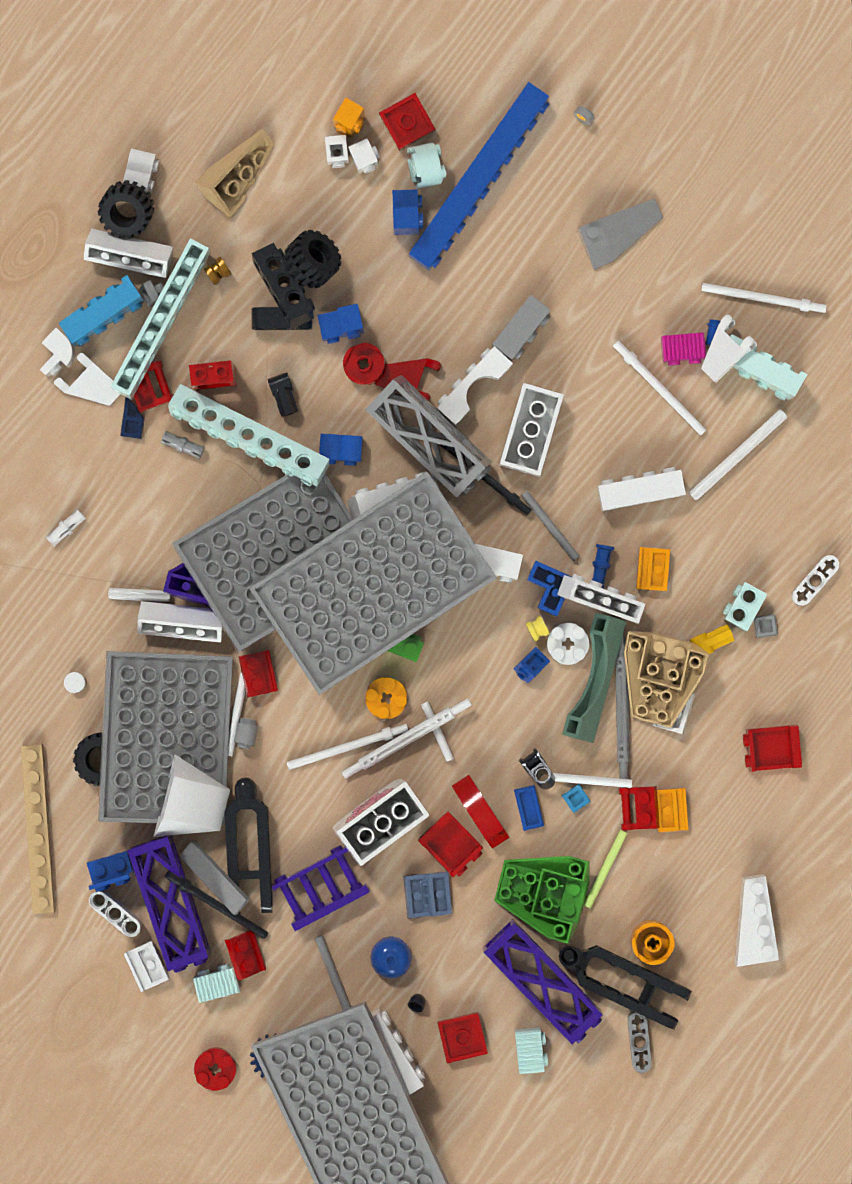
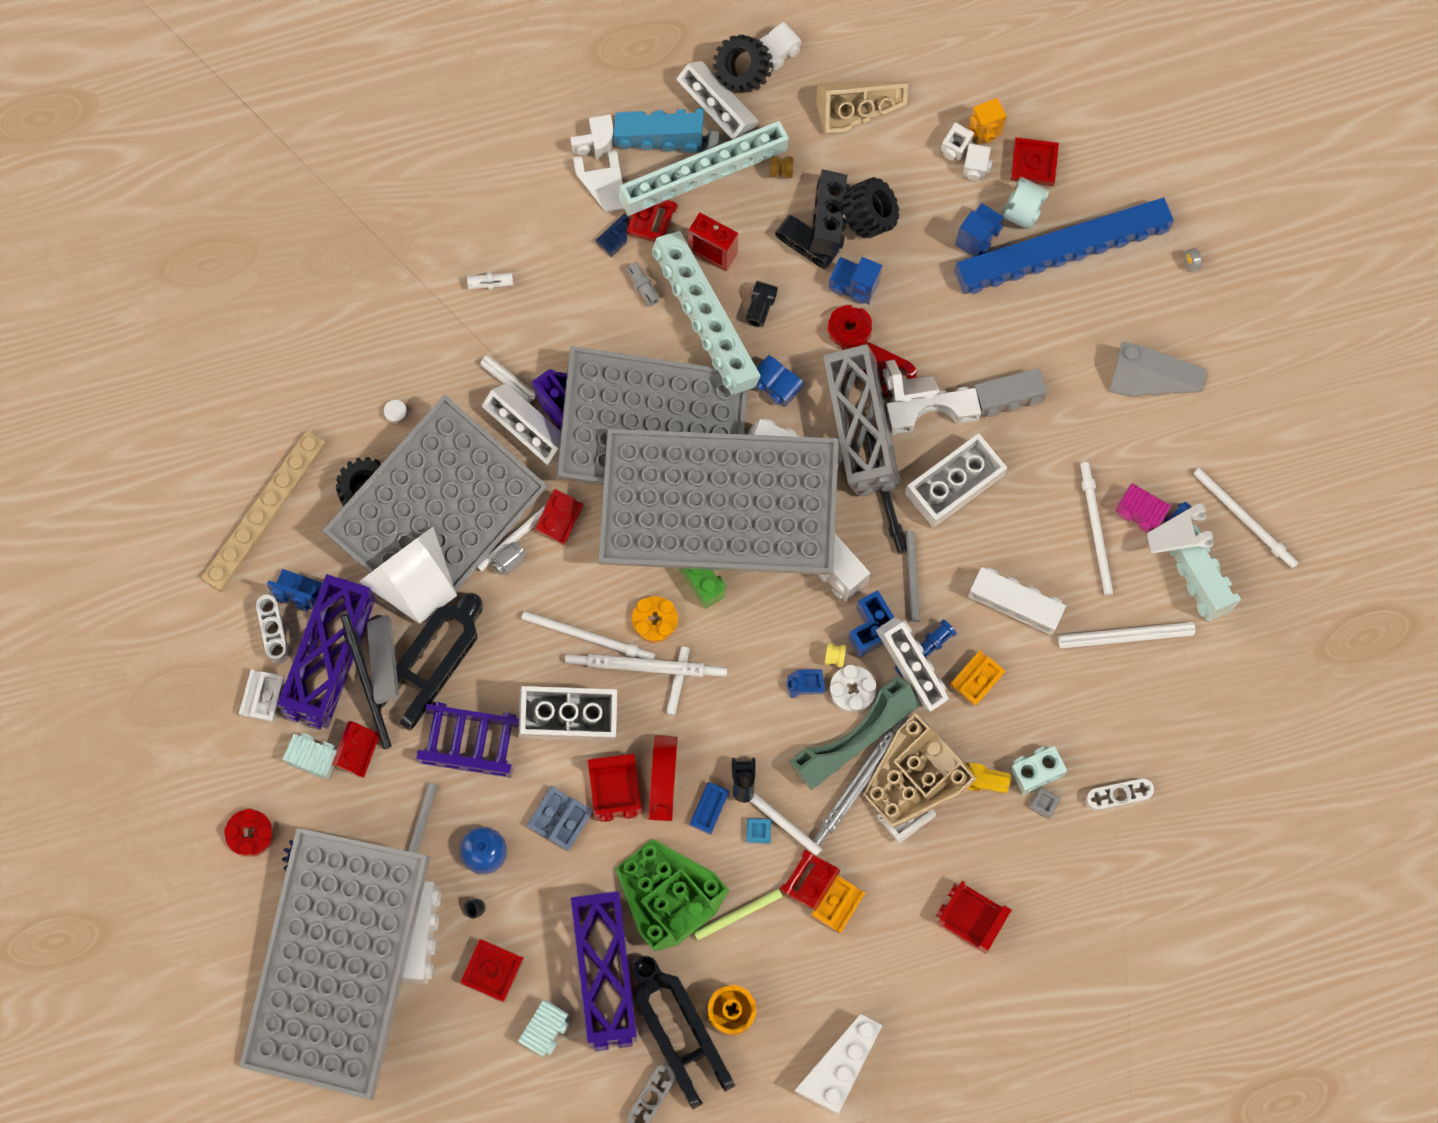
camera: 30 degrees right, 15 degrees down
none -> white bracket [883,360,940,402]

